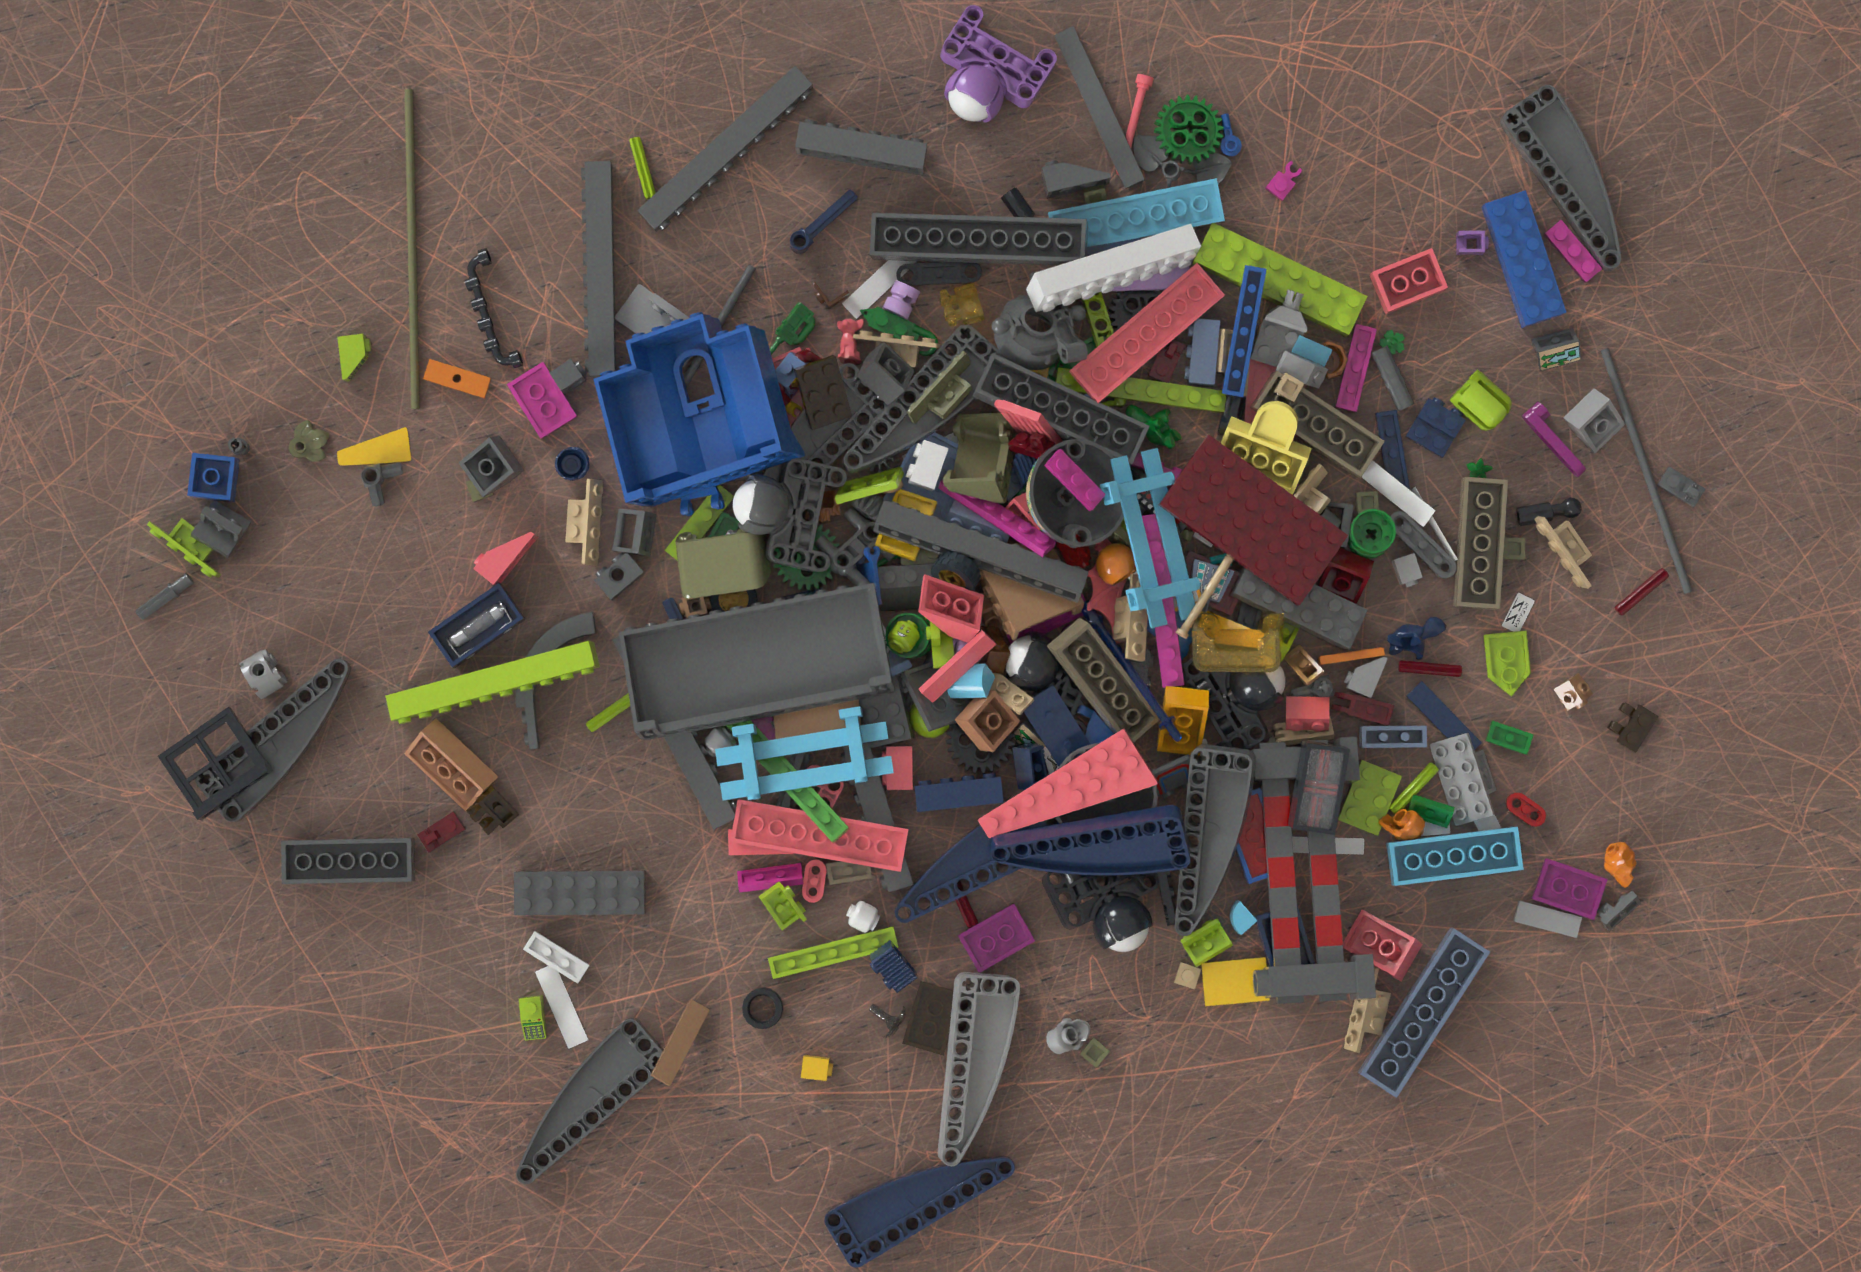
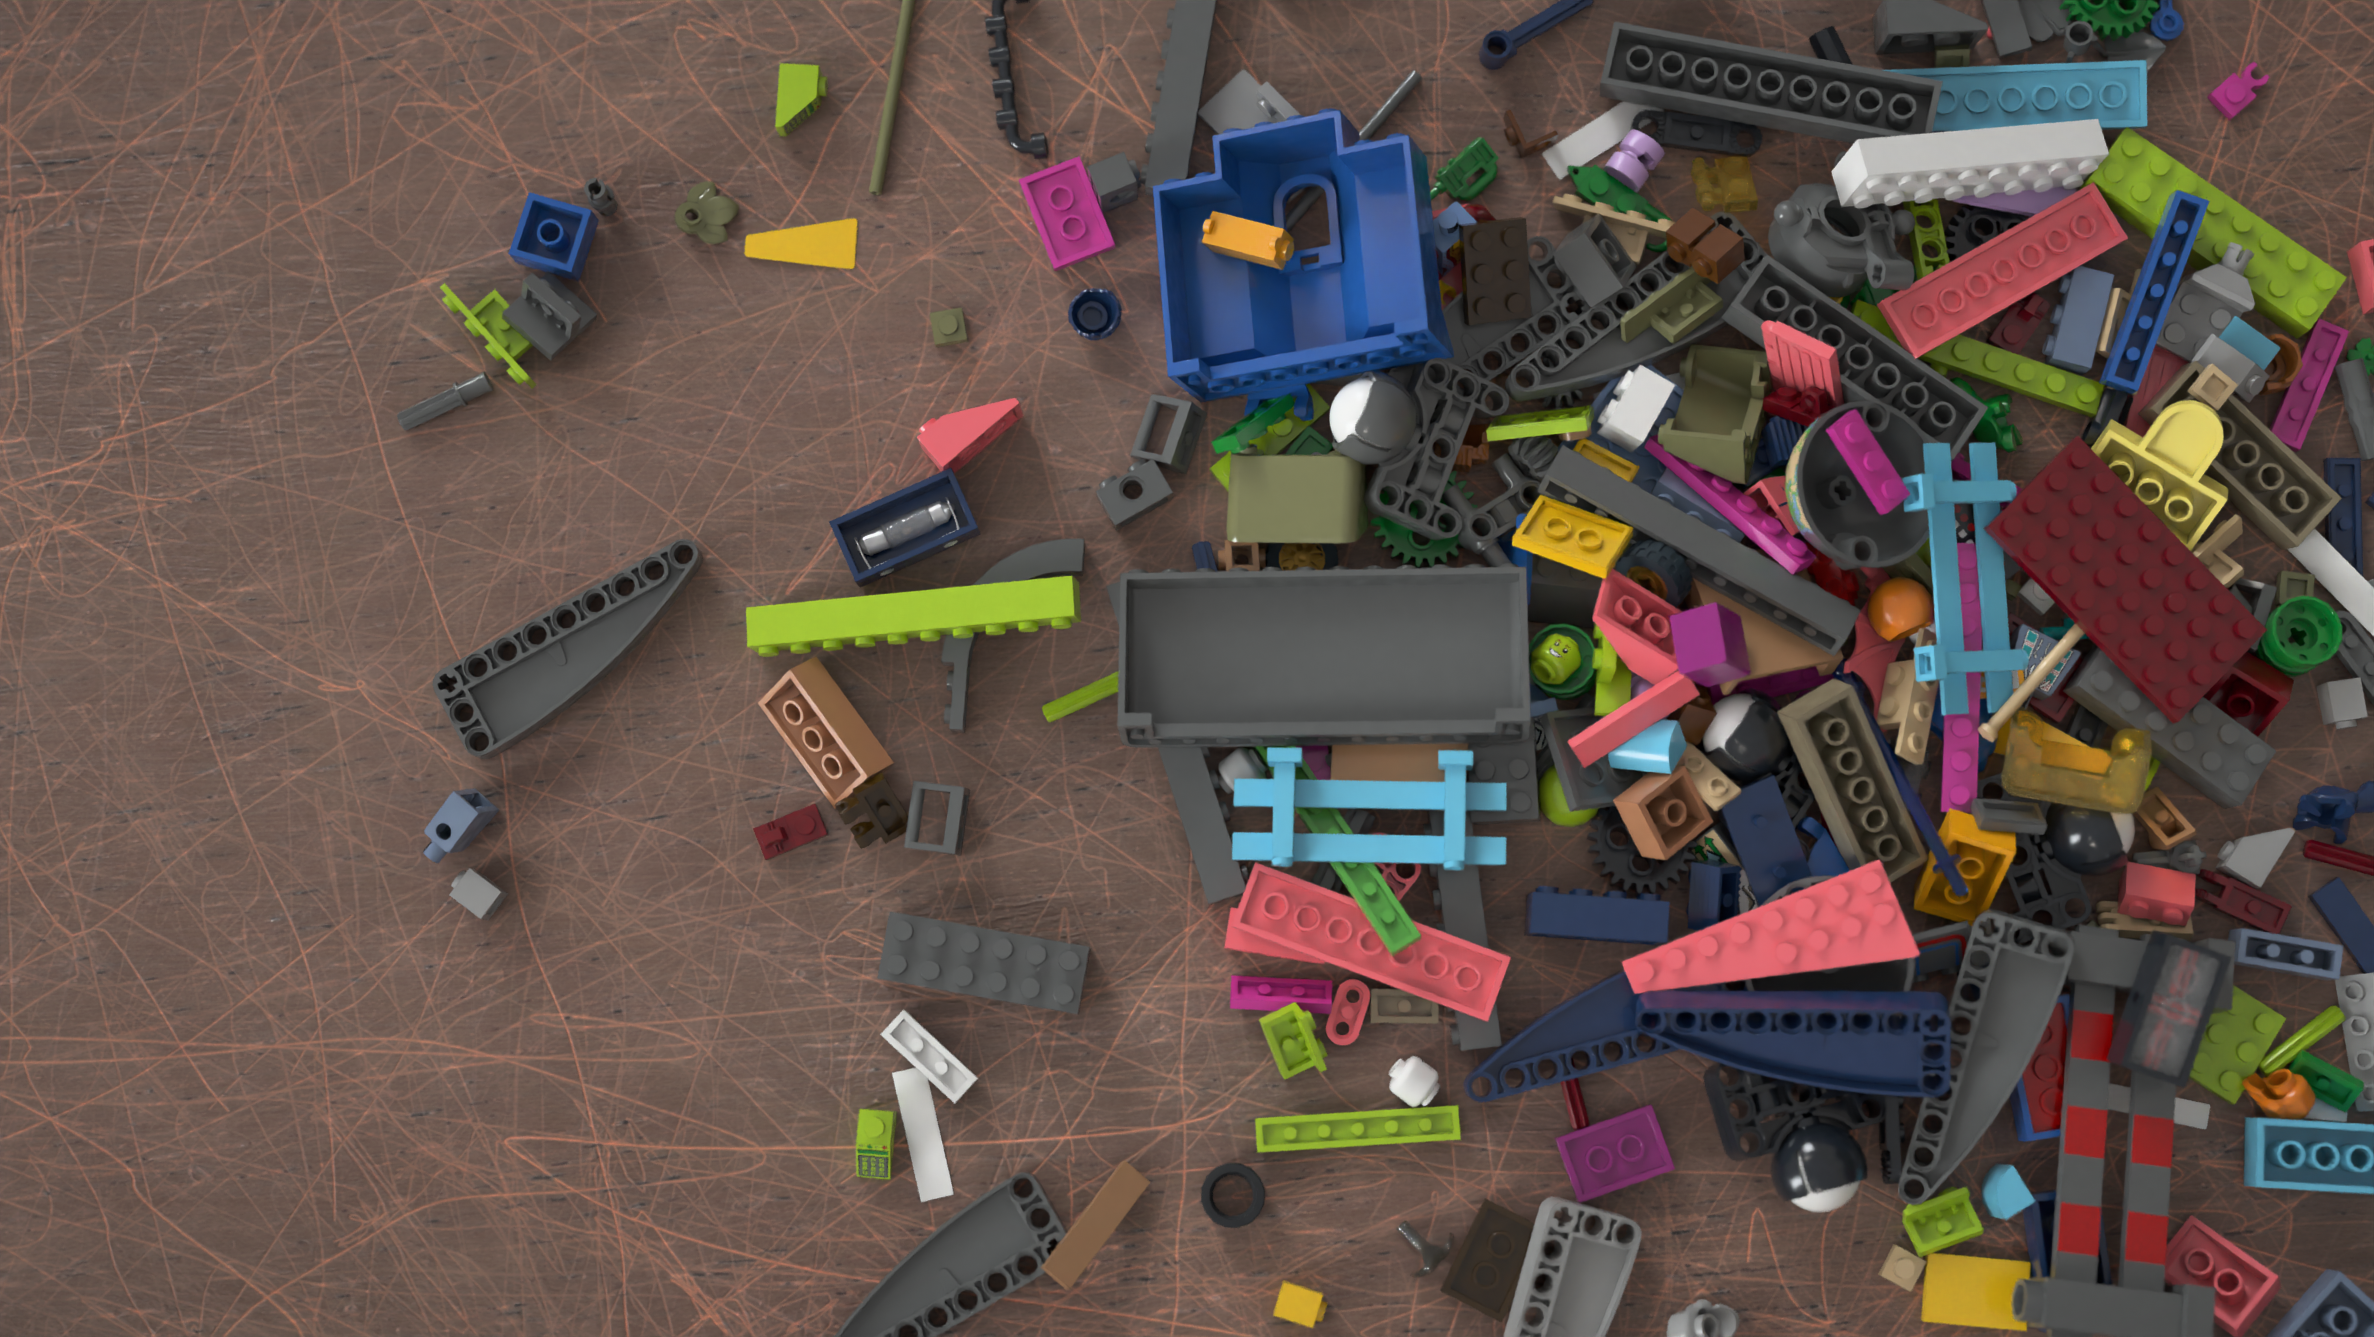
camera: 15 degrees right, 5 degrees down
black window [158,707,273,820] -> none
light grey brick [239,649,288,699] -> none
dark grey brick [281,838,415,884] -> none
dark grey axle [361,462,403,507] -> none
orange tile [423,359,492,399] -> none
dark grey slope [459,436,524,497] -> none
tan bracket [565,479,603,566] -> none
coral animal [837,319,864,365] -> none
dark blue brick [870,940,918,993] -> none
coral brick [882,746,913,790] -> none
orange tile [1318,647,1385,665] -> none
none -> sand blue torso [423,788,499,863]
none -> light grey brick [449,868,508,921]
none -> dark grey tile [904,781,970,856]
none -> light orange brick [1202,211,1294,270]
none -> green plate [1211,393,1295,454]
none -> yellow tile [1512,495,1634,579]
none -> reddish brown piece [1666,208,1745,284]
none -> magenta piece [1669,602,1751,687]
none -> dark grey tile [1970,798,2047,835]

